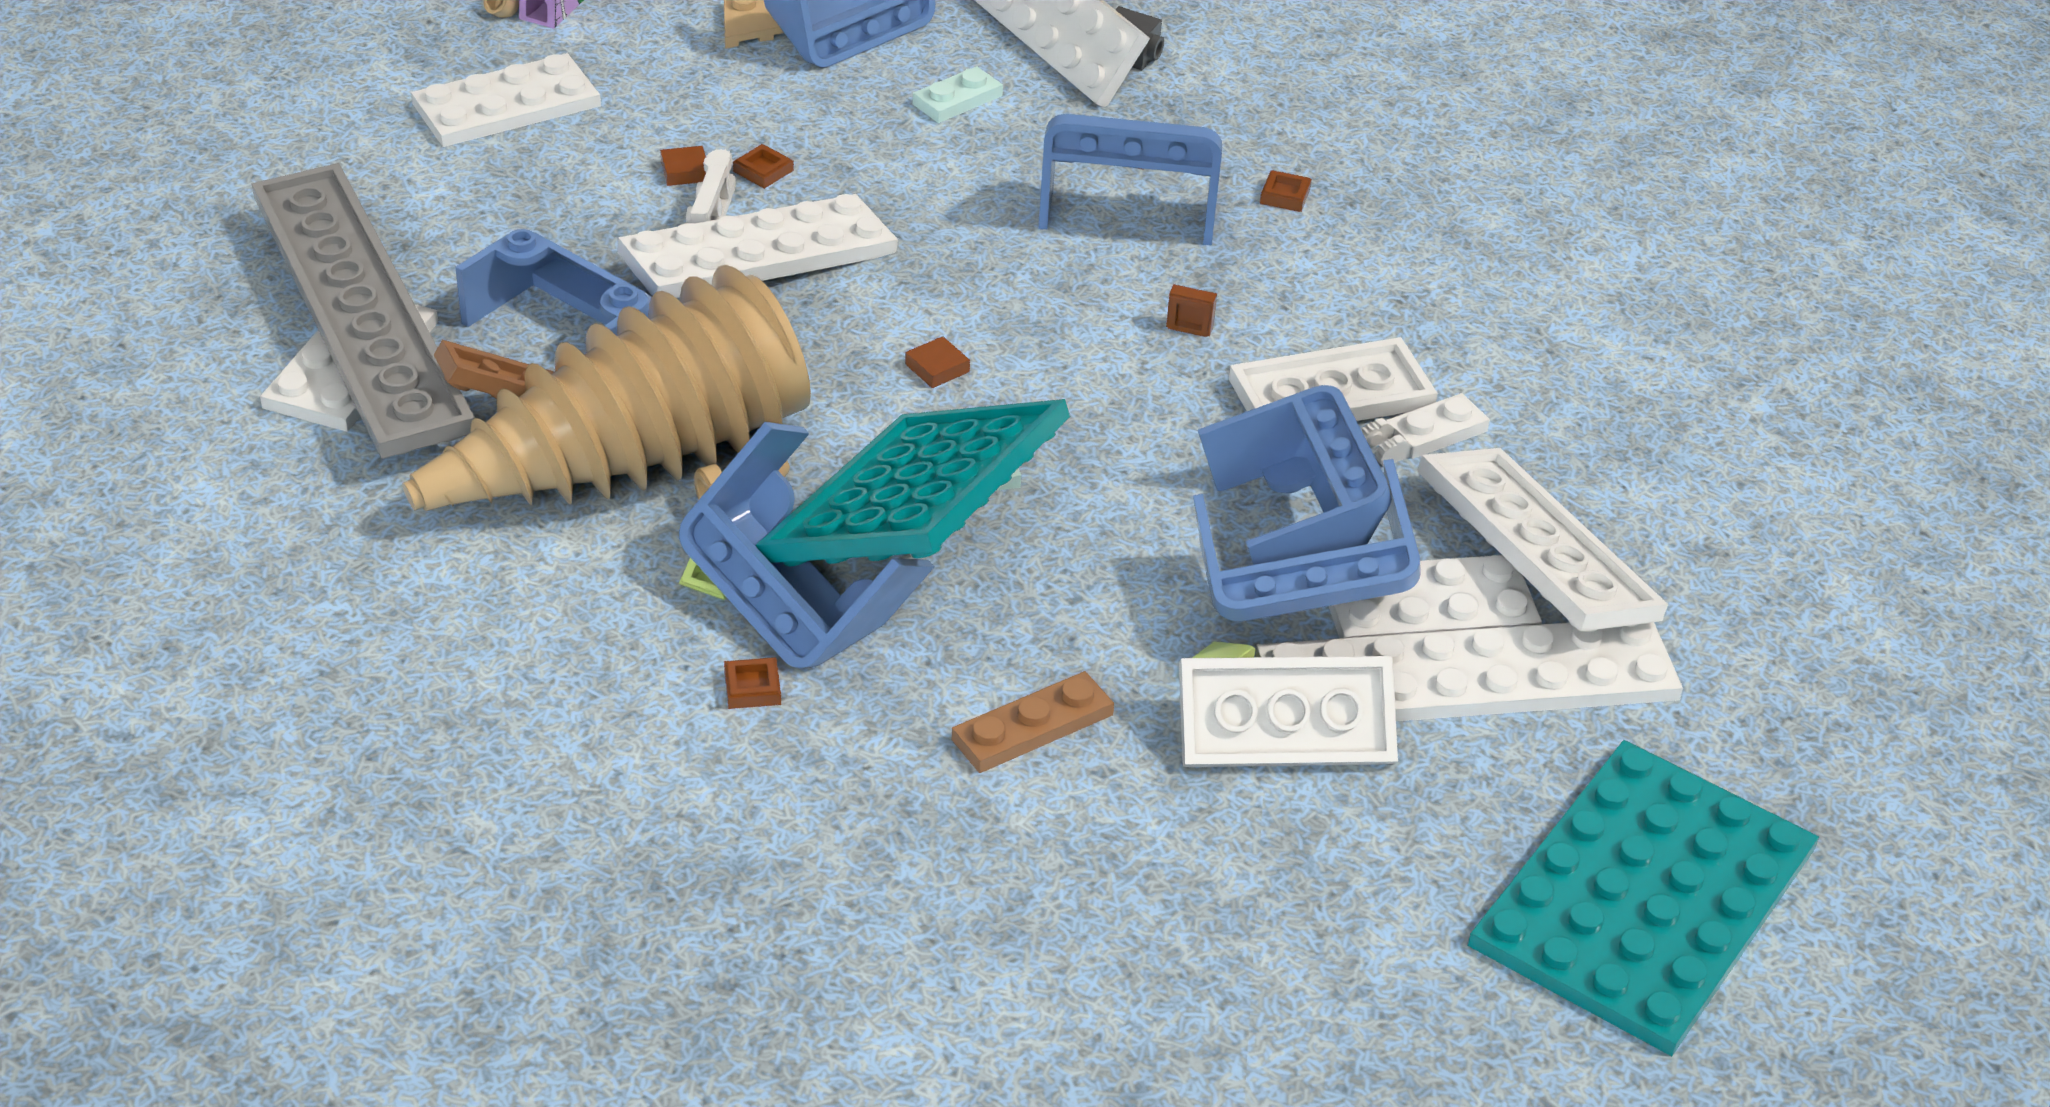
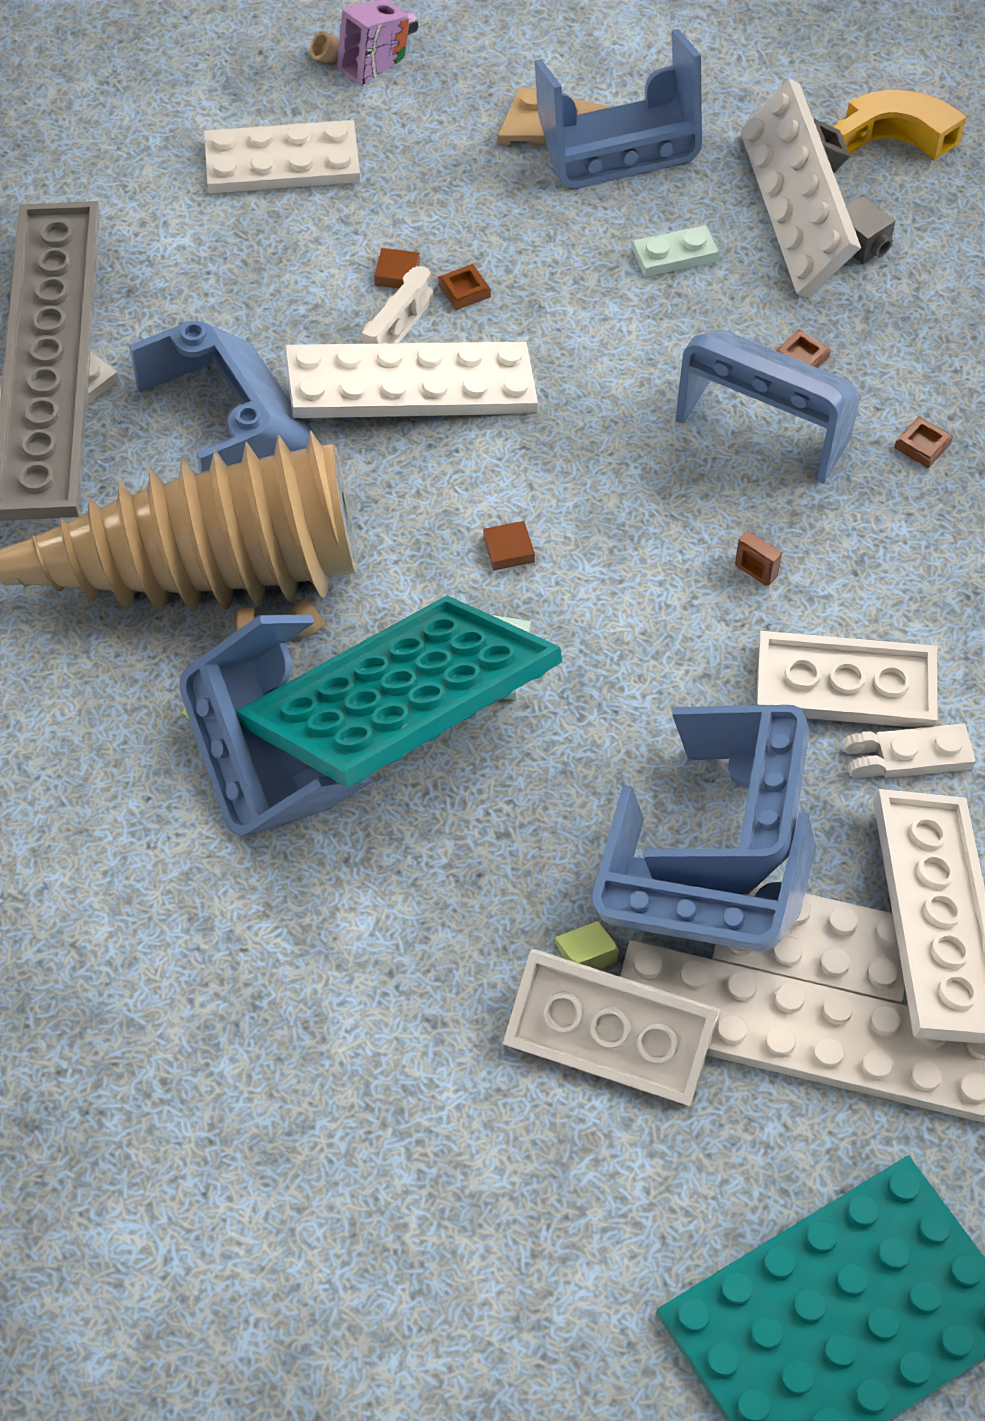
camera: 25 degrees right, 15 degrees up
medium nougat plate [434,339,555,399] -> none
dark orange tile [724,657,781,709] -> none
medium nougat plate [951,671,1114,773] -> none

